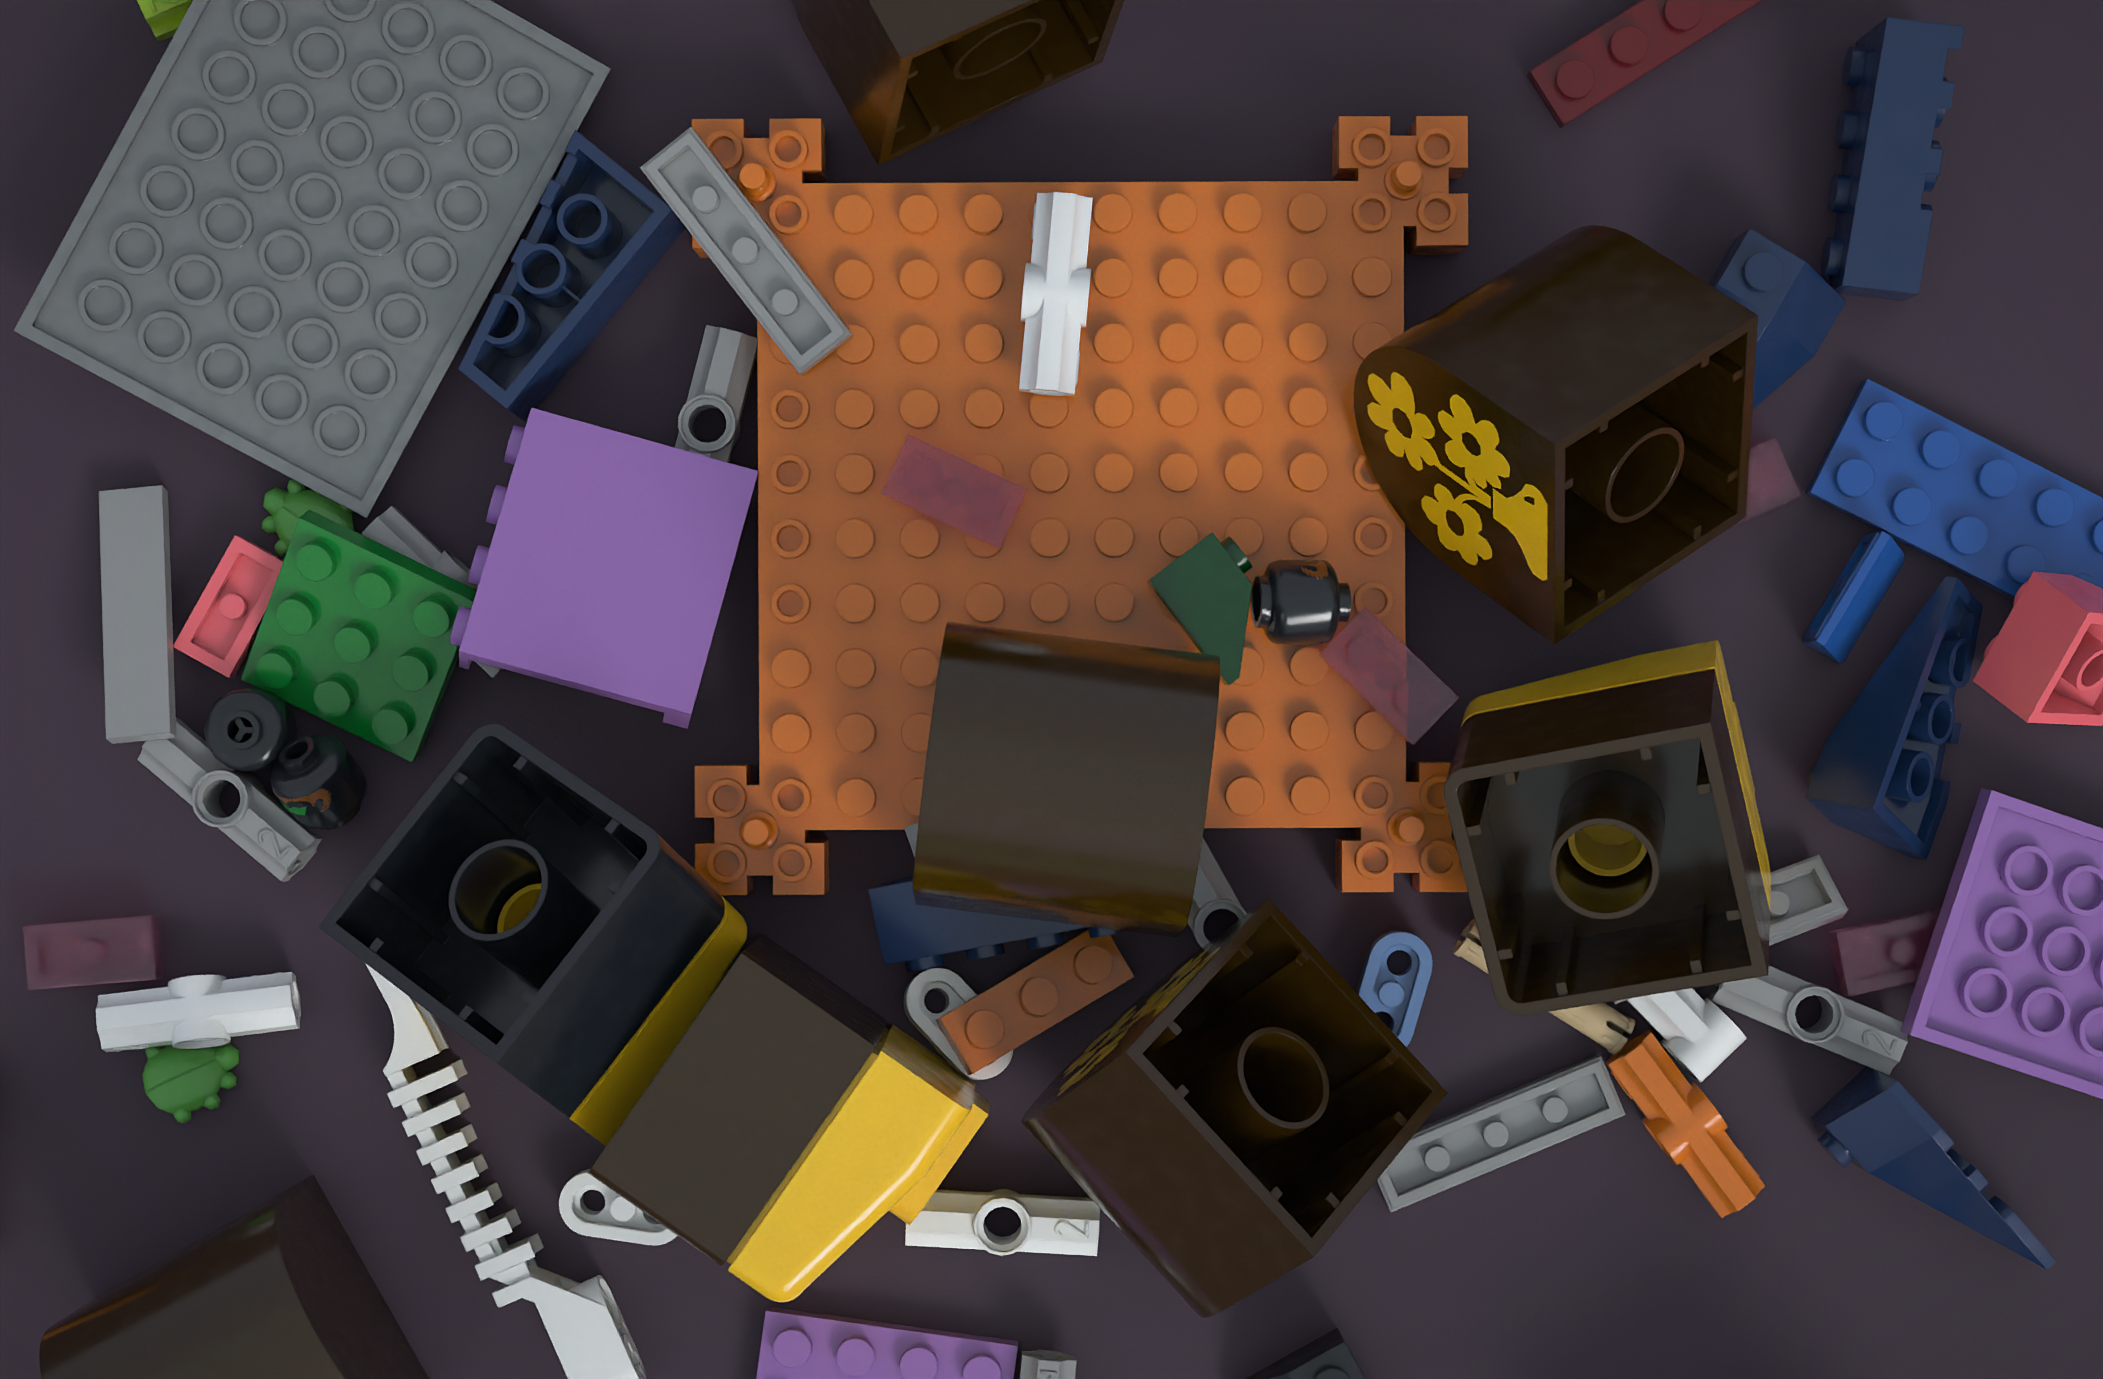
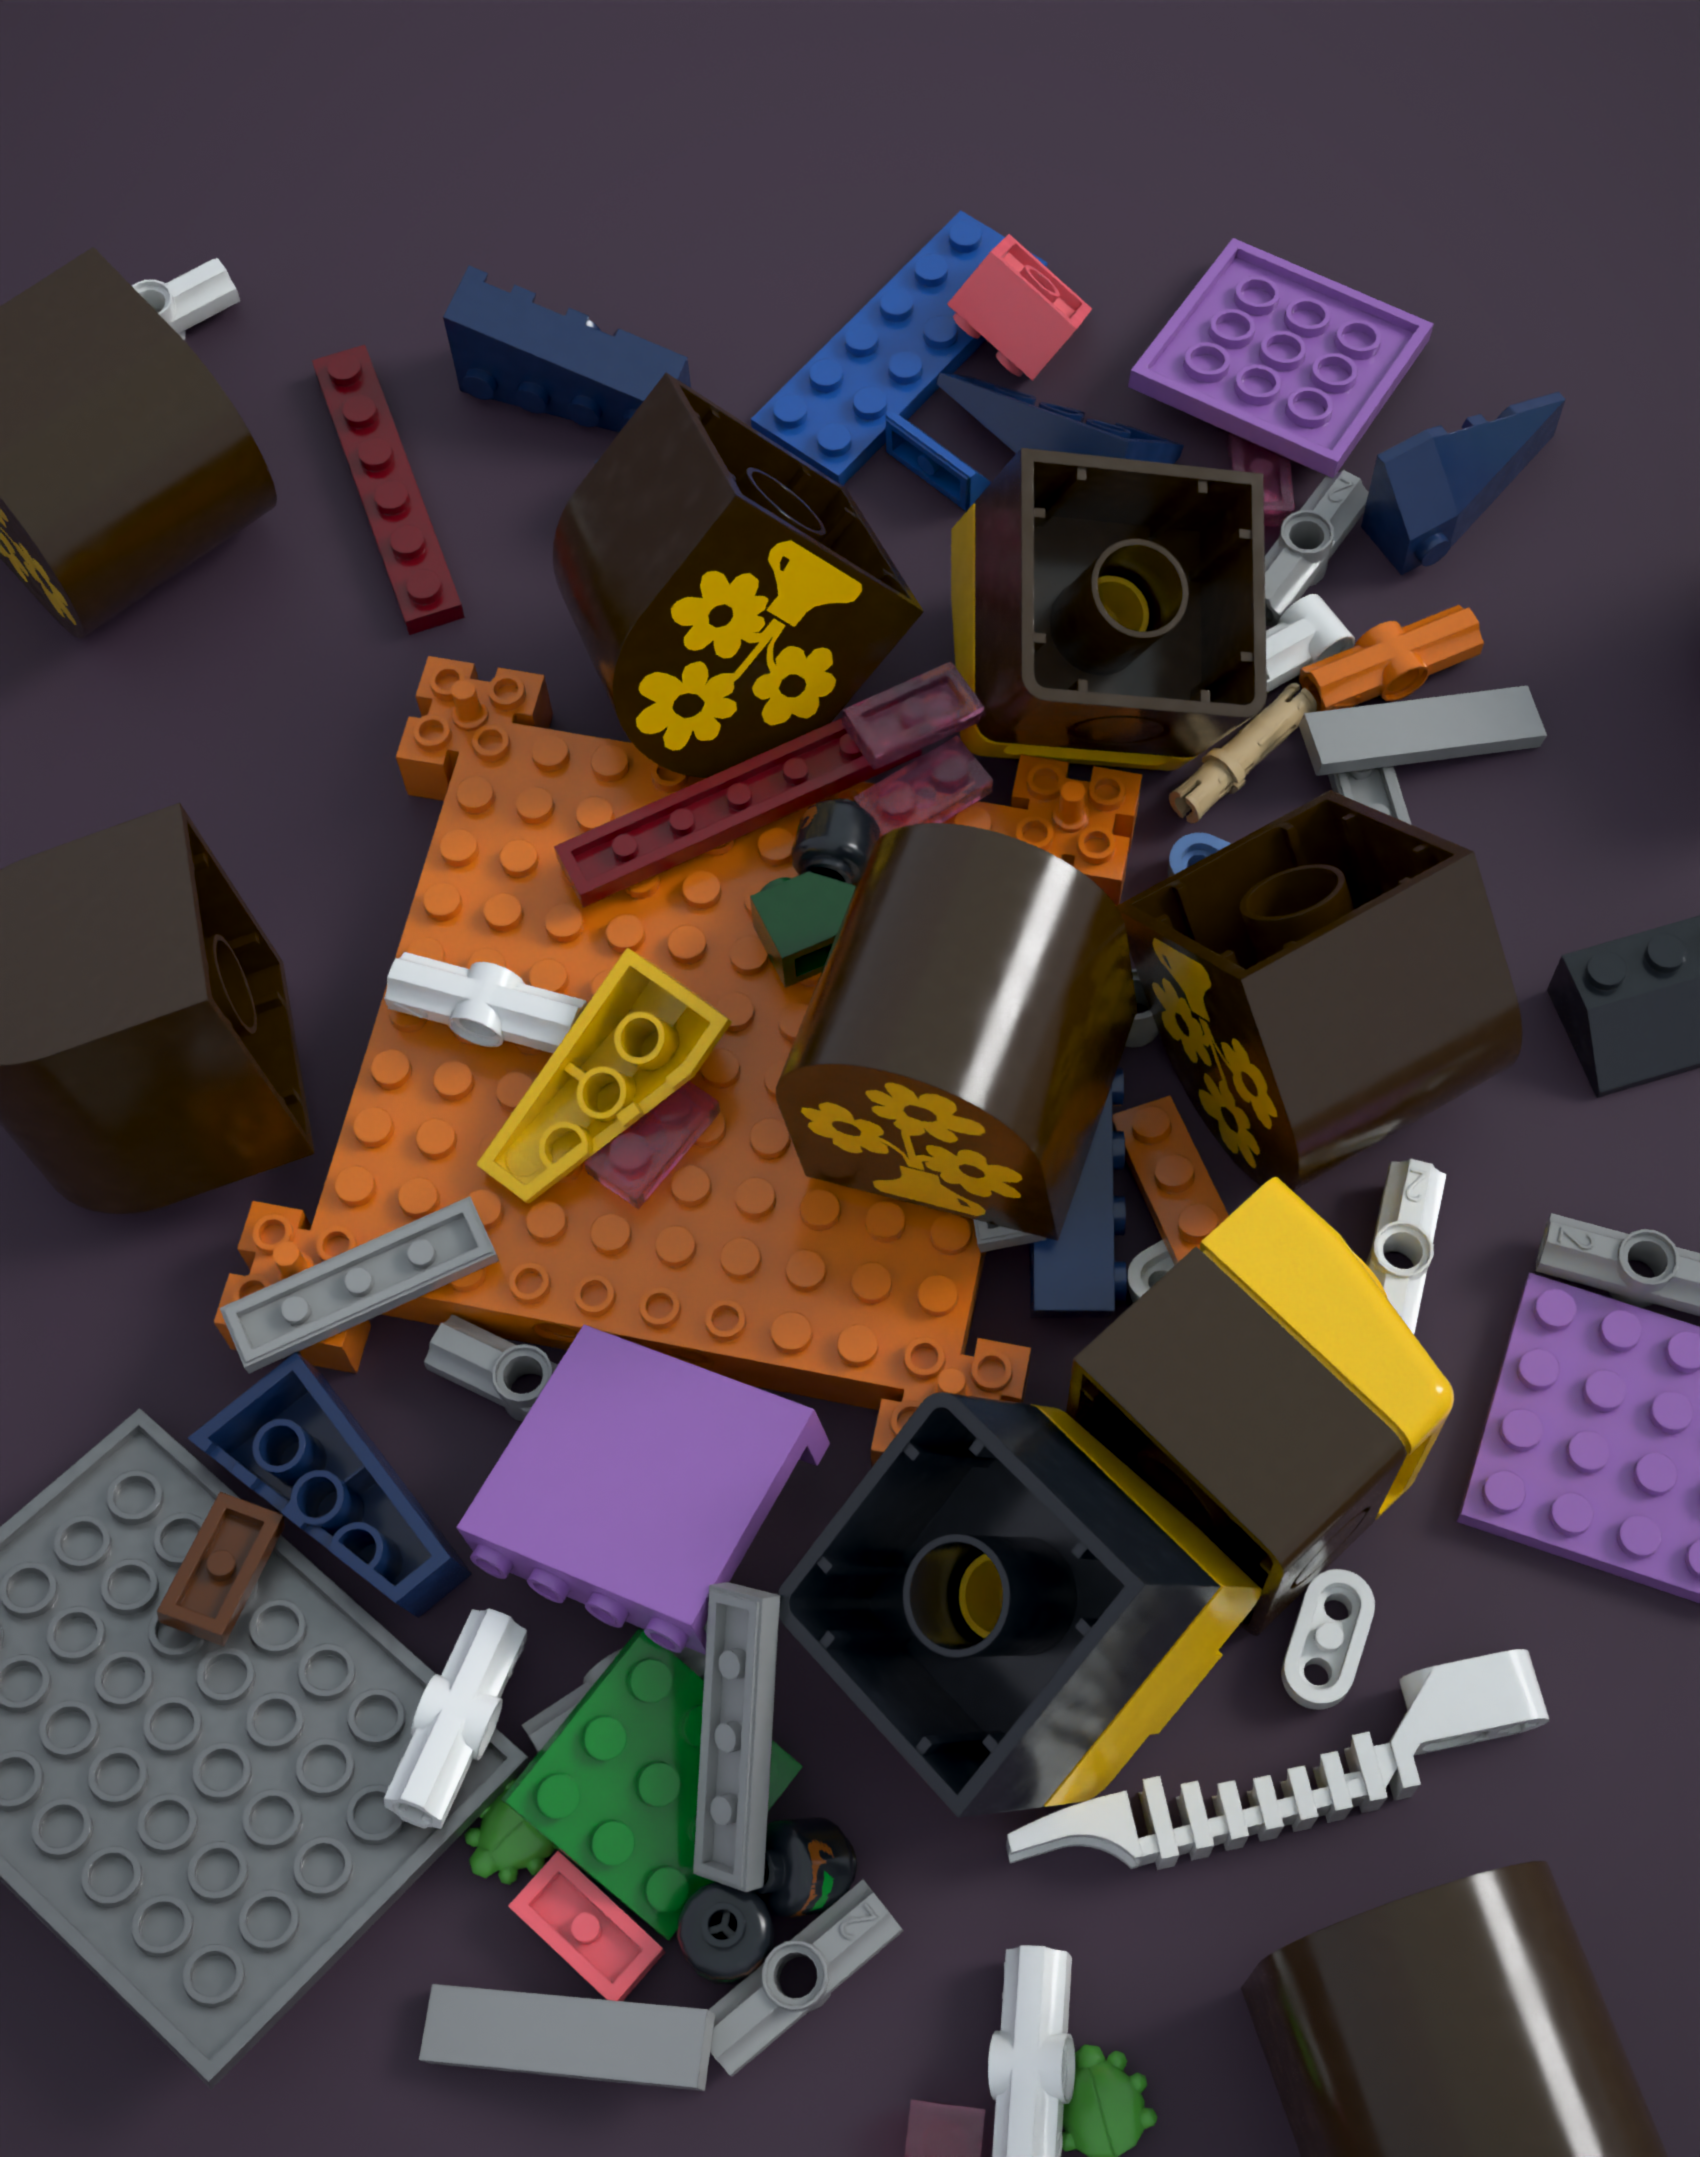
camera: 75 degrees left, 25 degrees down
none -> reddish brown plate [157,1492,285,1647]
none -> white piece [384,1608,527,1829]
none -> yellow wedge [476,947,733,1203]
none -> dark red plate [554,695,922,908]
none -> light grey tile [693,1582,780,1892]
none -> clear pink plate [842,661,984,770]
none -> light grey tile [1299,685,1547,776]

